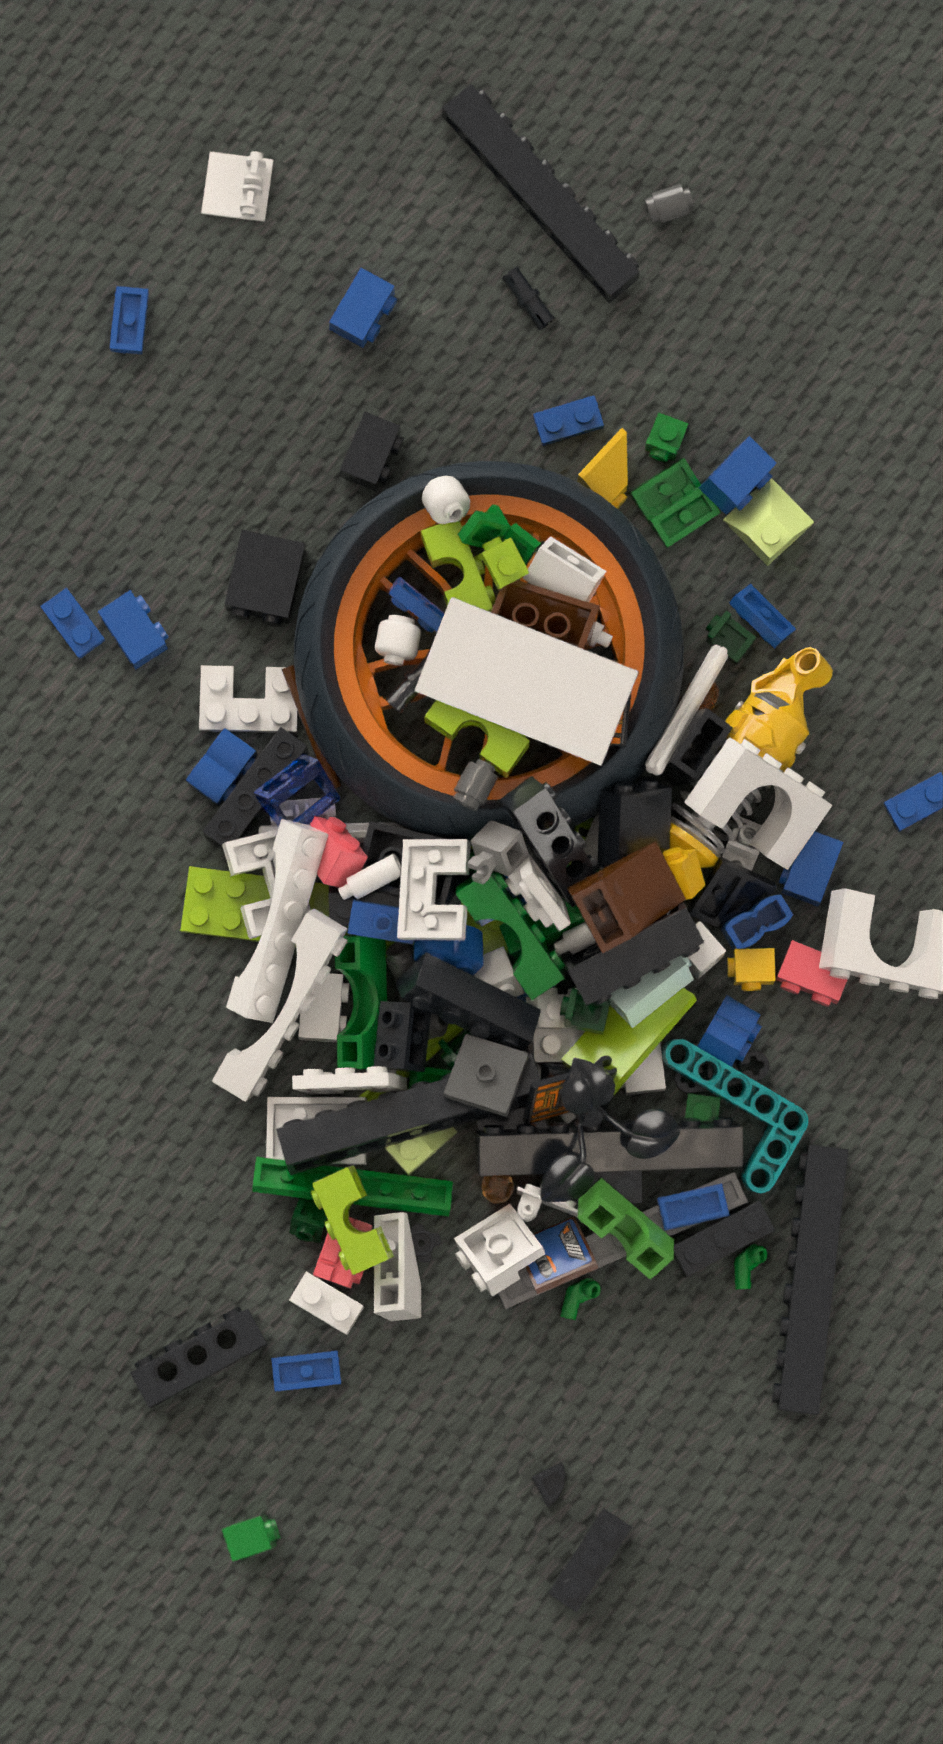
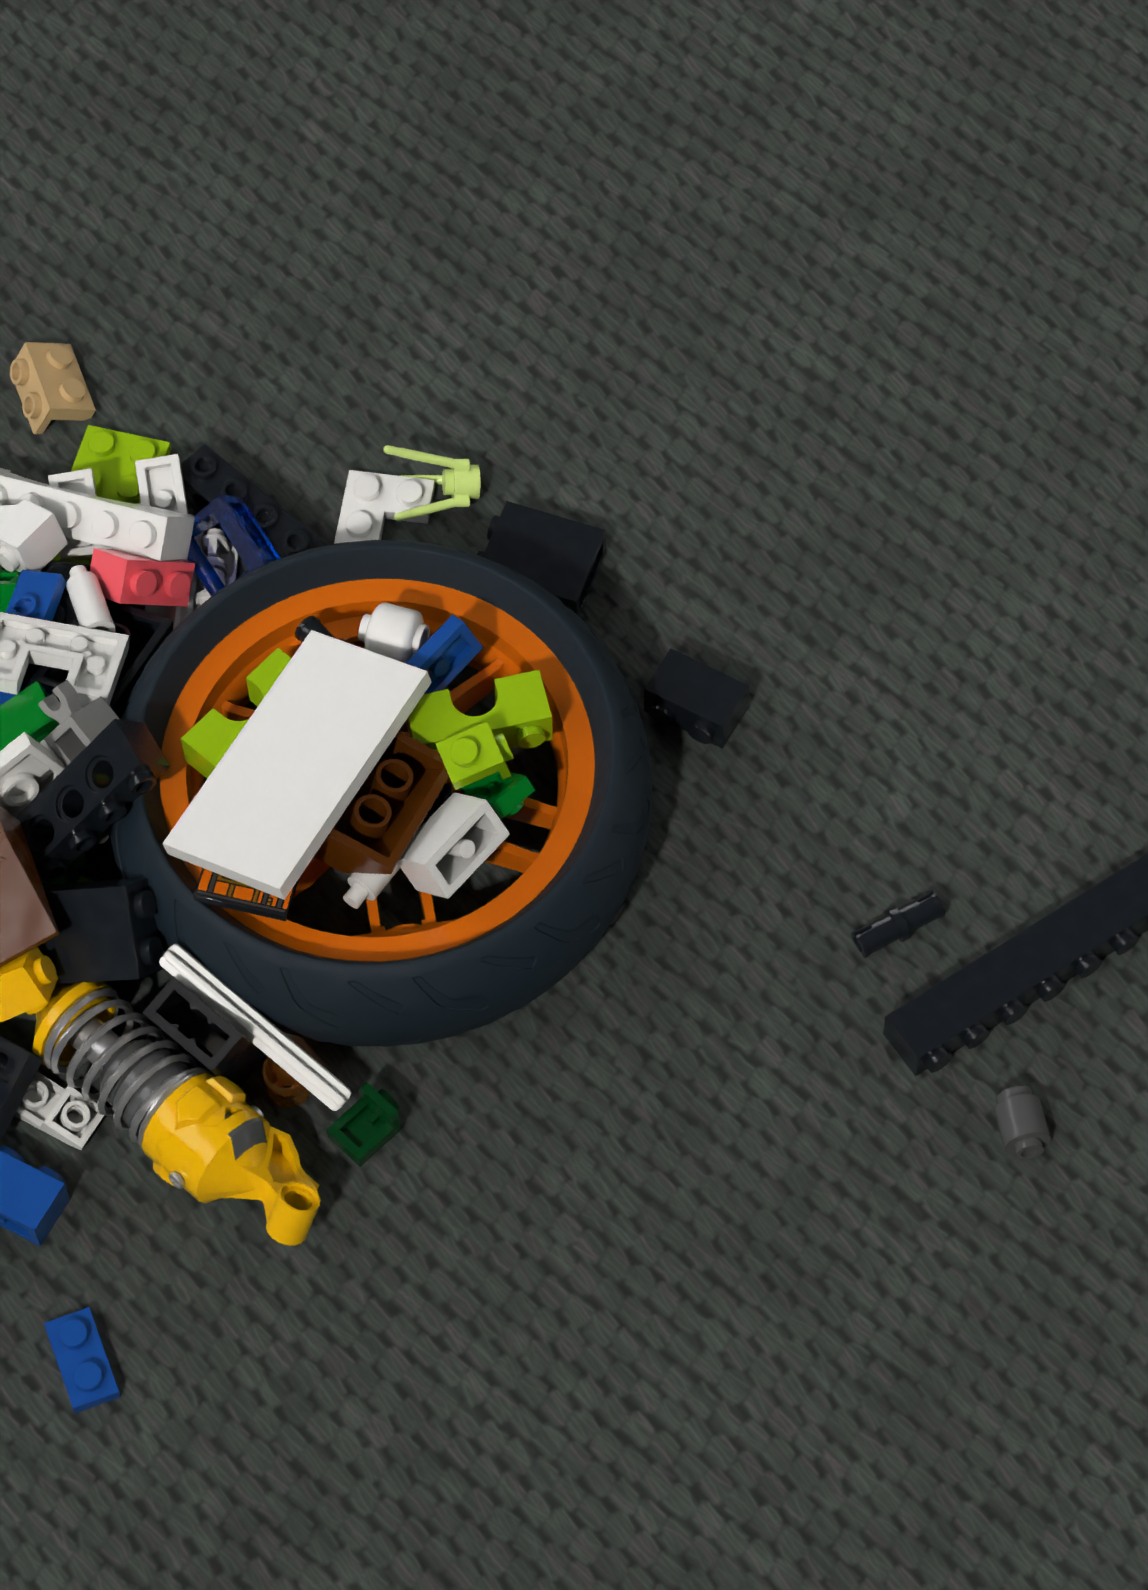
camera: 100 degrees right, 20 degrees down
blue plate [40,588,105,659] -> none
blue brick [98,590,169,670] -> none
blue plate [110,286,149,354] -> none
blue brick [186,728,257,806] -> none
white hinge [201,152,273,222] -> none
blue brick [329,268,397,348] -> none
white head [422,476,470,524] -> none
dark grey brick [453,759,498,811] -> none
green bracket [458,504,510,548] -> none
blue plate [533,395,604,446] -> none
yellow slope [577,428,628,509] -> none
green slope [629,458,721,548] -> none
green bracket [645,412,688,462] -> none
white arch [684,737,832,870] -> none
blue brick [699,436,777,515] -> none
yellowish green slope [723,478,814,566] -> none
blue plate [729,584,796,649] -> none
none -> tan bracket [10,342,96,434]
none -> yellowish green plant [383,445,481,521]

